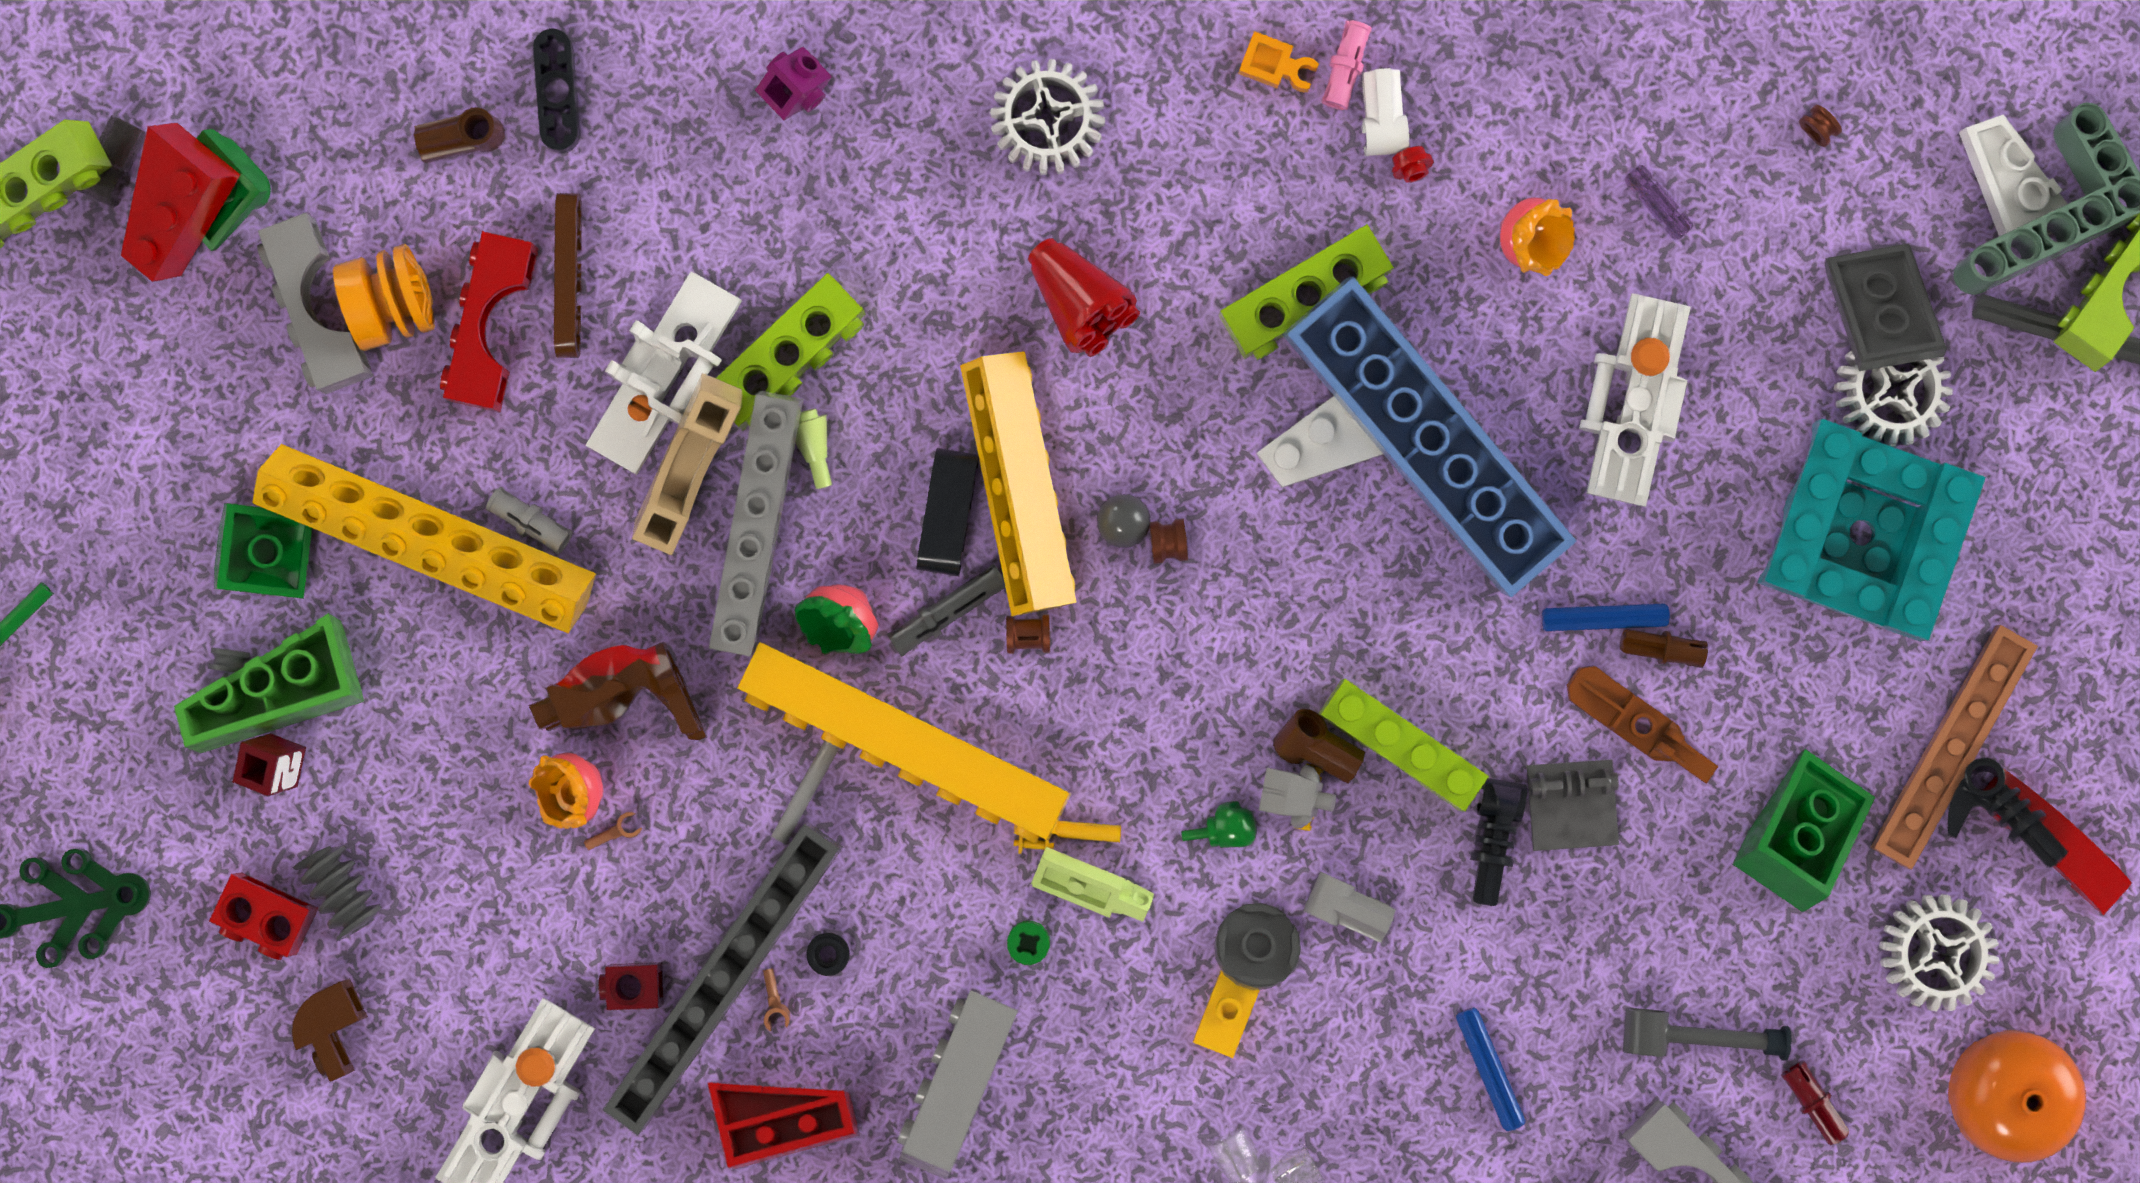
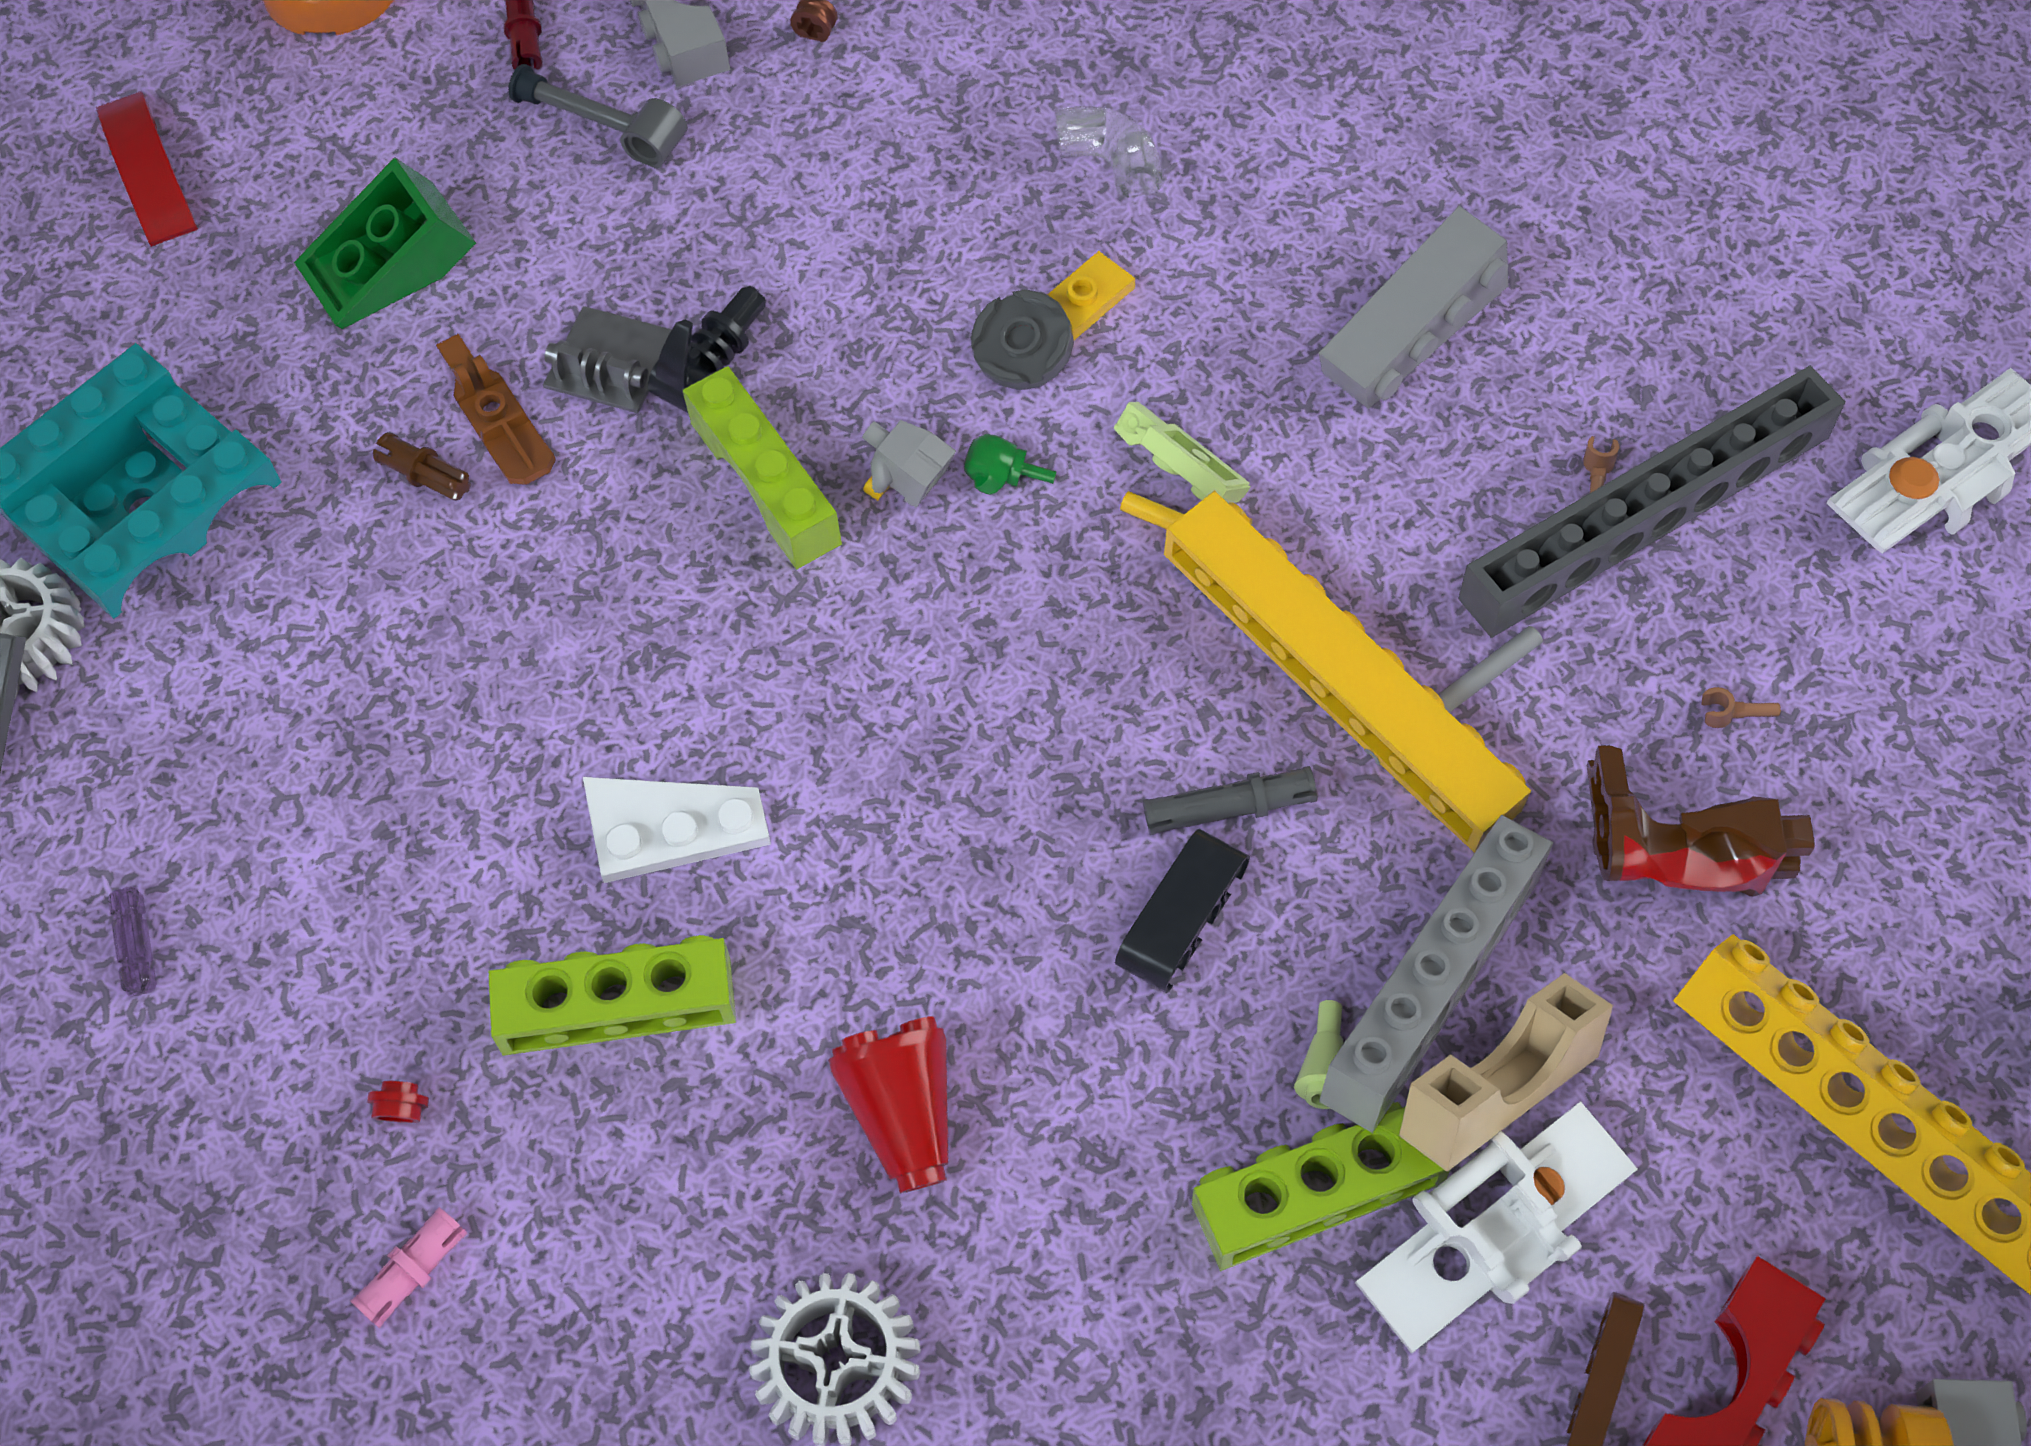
camera: 160 degrees left, 25 degrees down
light grey pin [486,487,573,554] -> none
light orange hair [528,752,603,829] -> none
dark red brick [598,962,664,1010] -> none
red wedge [707,1082,860,1169] -> none
green hair [794,584,878,655] -> none
black plate [806,932,850,976] -> none
yellow brick [960,351,1077,616] -> none
copper bush [1006,614,1050,654] -> none
green wheel [1007,921,1050,965] -> none
dark grey piece [1097,494,1150,548] -> none
copper wheel [1149,518,1188,564] -> none
light orange plate [1238,31,1319,92] -> none
reddish brown piece [1273,708,1366,784] -> none
medium blue brick [1282,277,1577,597] -> none
light grey piece [1303,871,1396,943] -> none
white piece [1362,68,1409,156] -> none
blue axle [1456,1007,1526,1131] -> none
light orange hair [1500,197,1575,276] -> none
blue axle [1541,603,1670,631] -> none
white piece [1579,293,1691,507] -> none
nougat plate [1870,625,2038,870] -> none
white gear [1879,894,2000,1011] -> none
black piece [1948,758,2068,868] -> none

